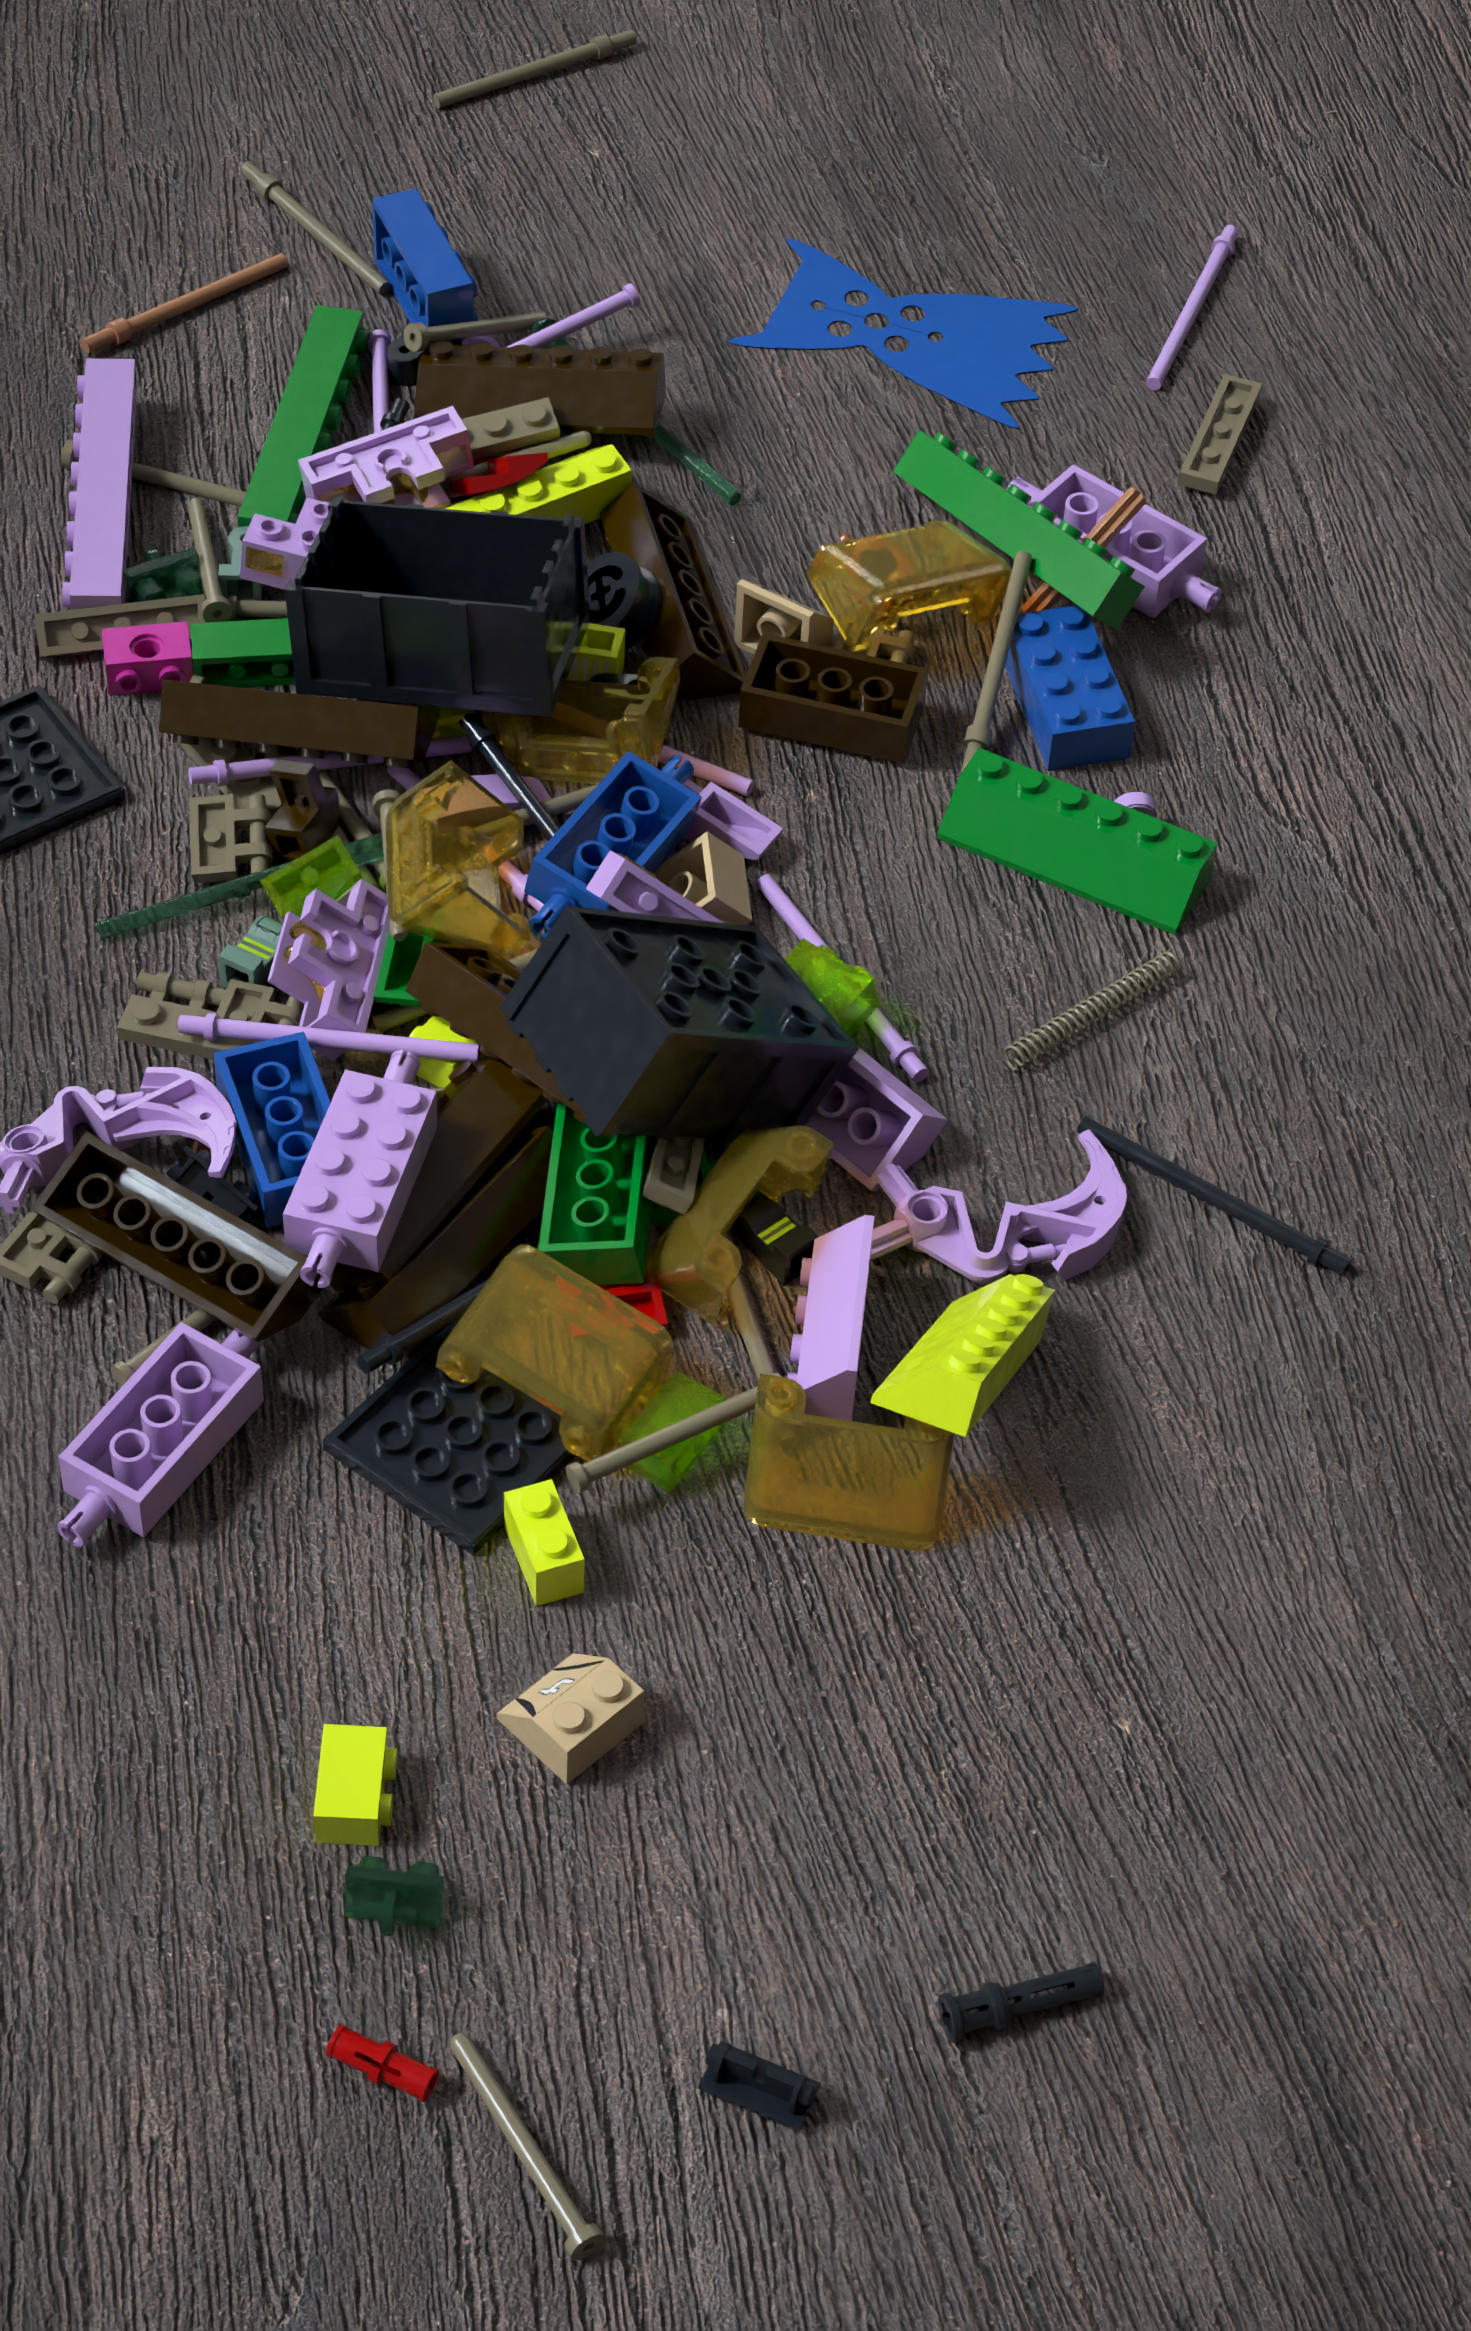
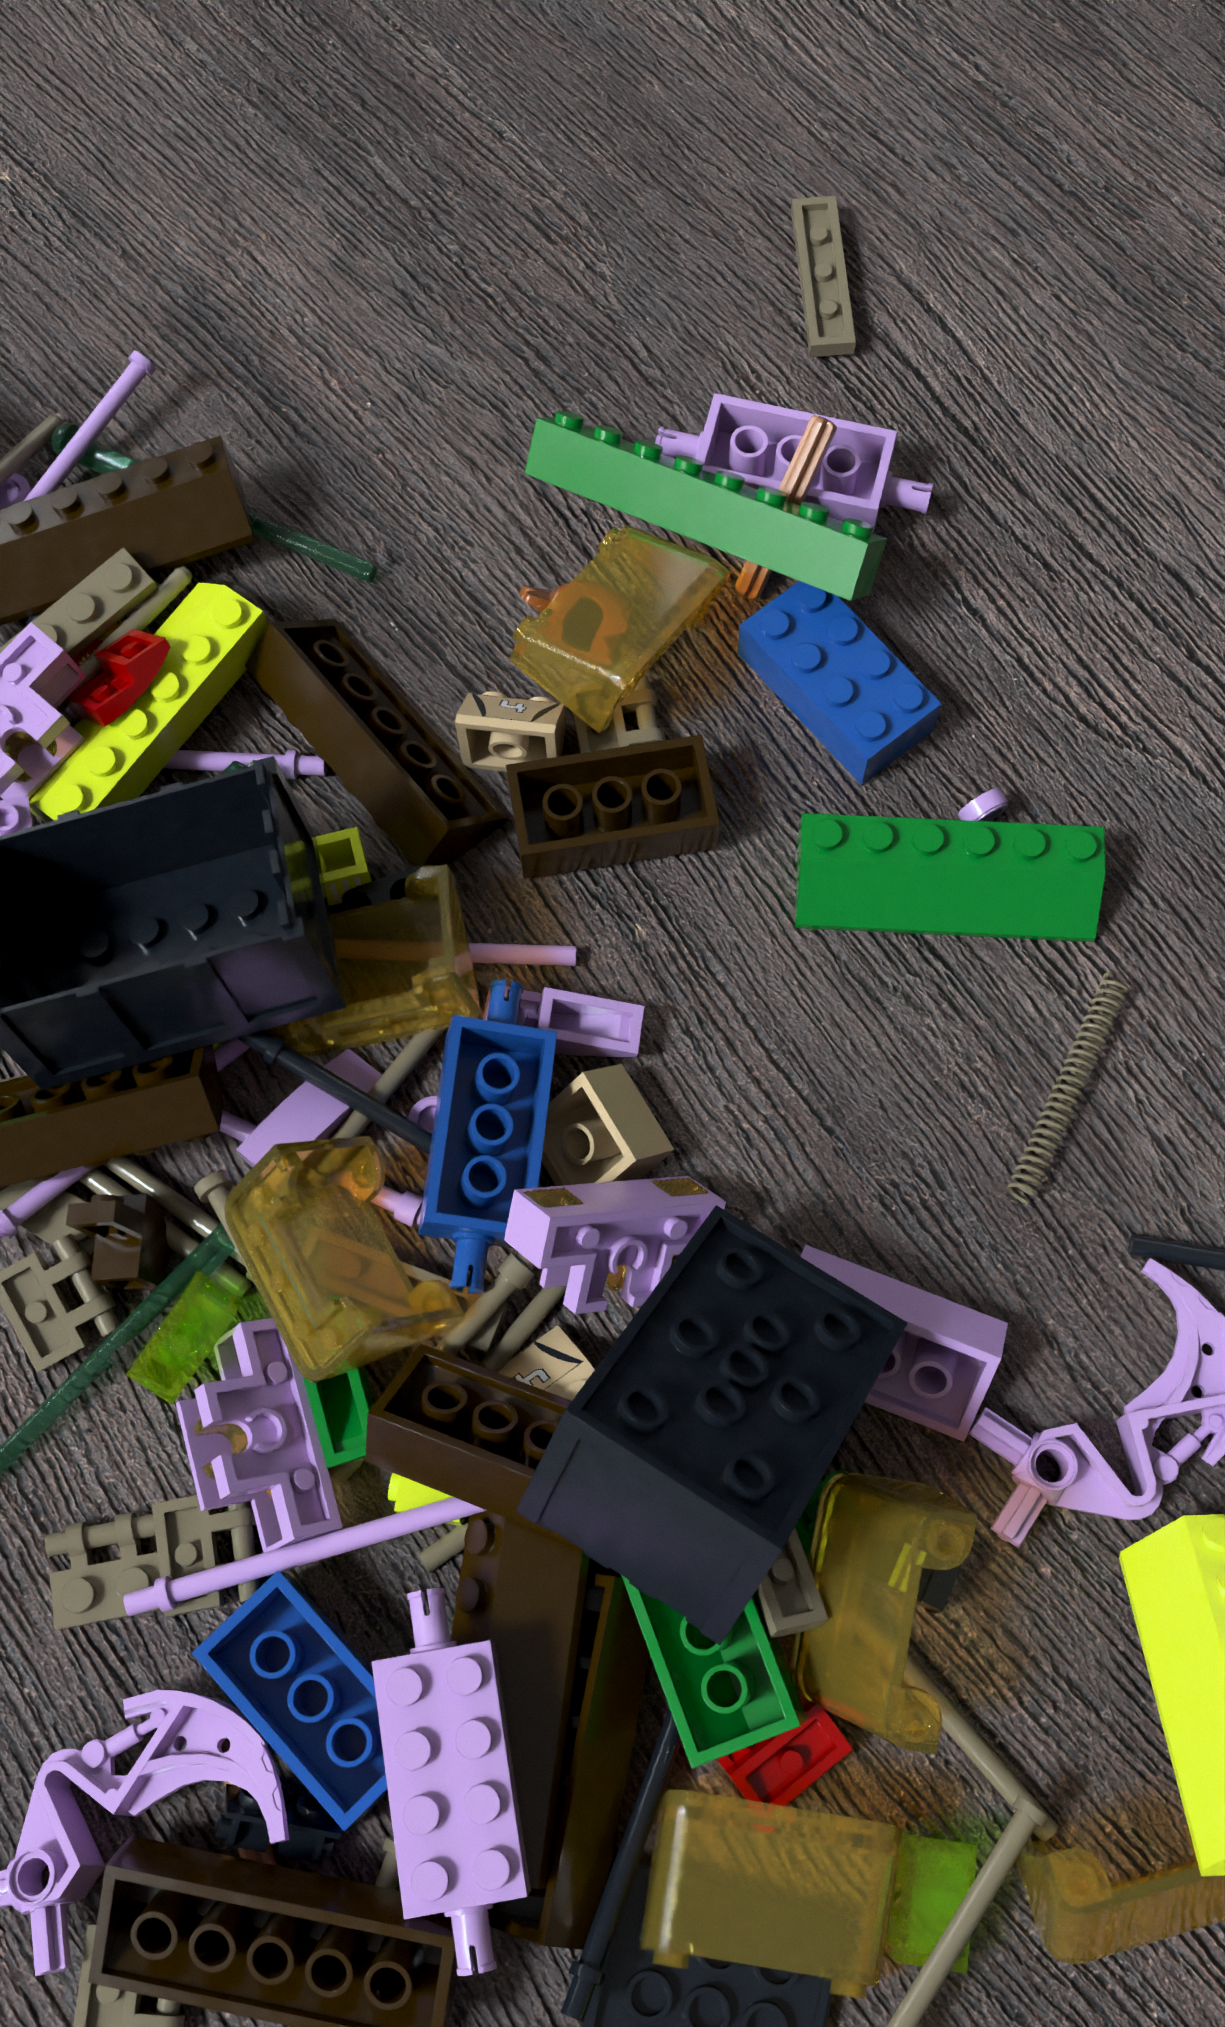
camera: 20 degrees left, 20 degrees up
sand green leg [218,915,283,988] -> none
black wheel [587,552,662,650] -> none
blue piece [728,238,1078,428] -> none
lavender bar [756,874,929,1082] -> none
clear neon green brick [785,938,880,1038] -> none
lavender slope [785,1215,875,1429] -> none
dark tan bar [960,551,1033,774] -> none
lavender bar [1146,225,1239,390] -> none

